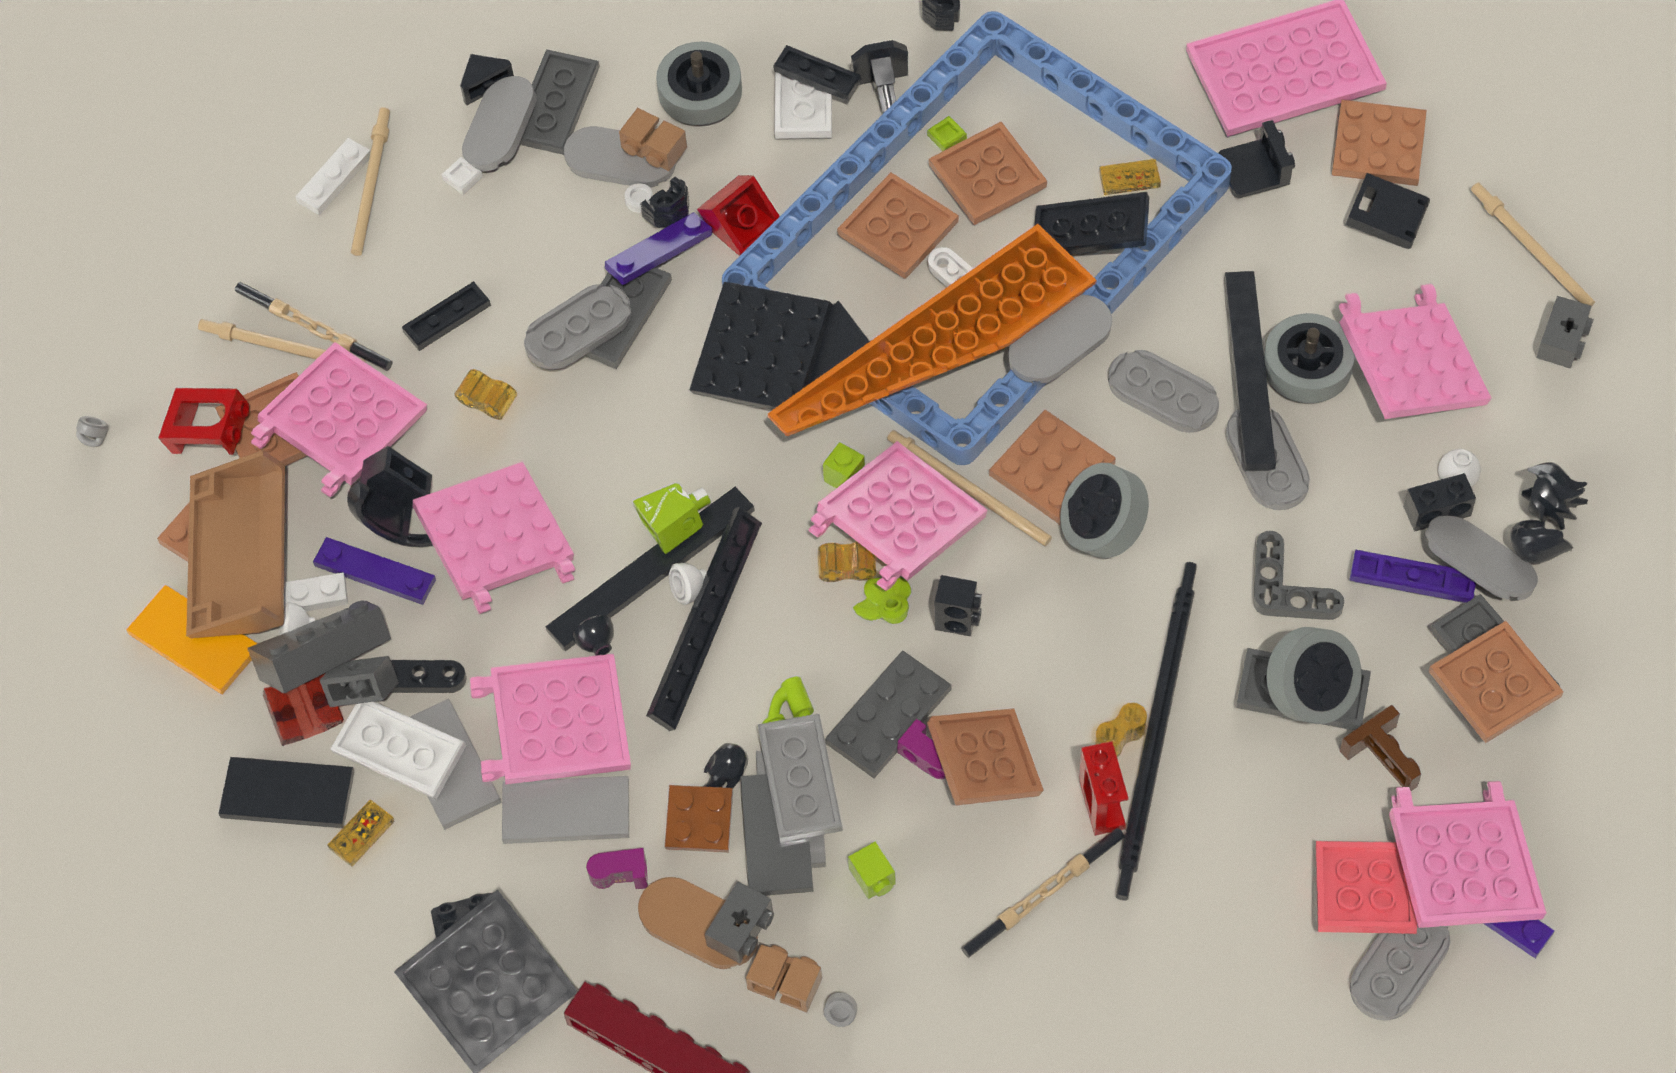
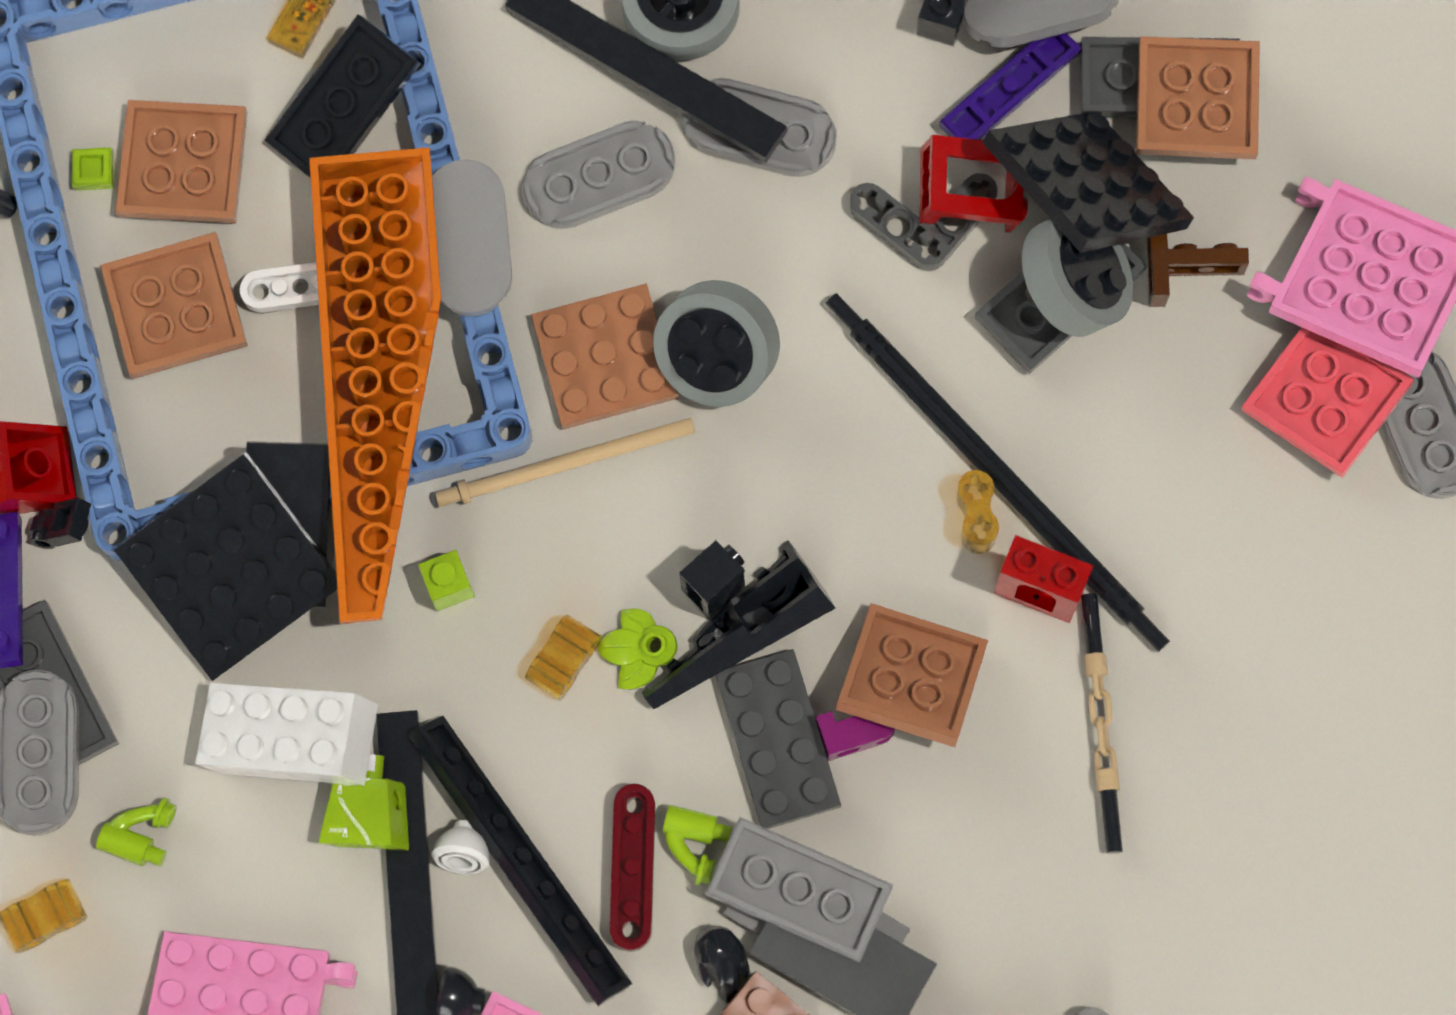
camera: 55 degrees left, 15 degrees up
bright pink plate [808,441,988,591] -> none
lime brick [848,841,896,899] -> none
none -> black plate [29,497,91,549]
none -> lime plant [96,798,177,866]
none -> white brick [195,683,378,786]
none -> dark red plate [609,784,656,952]
none -> black wedge [642,540,836,709]
none -> red panel [919,134,1028,233]
none -> black plate [982,112,1194,253]

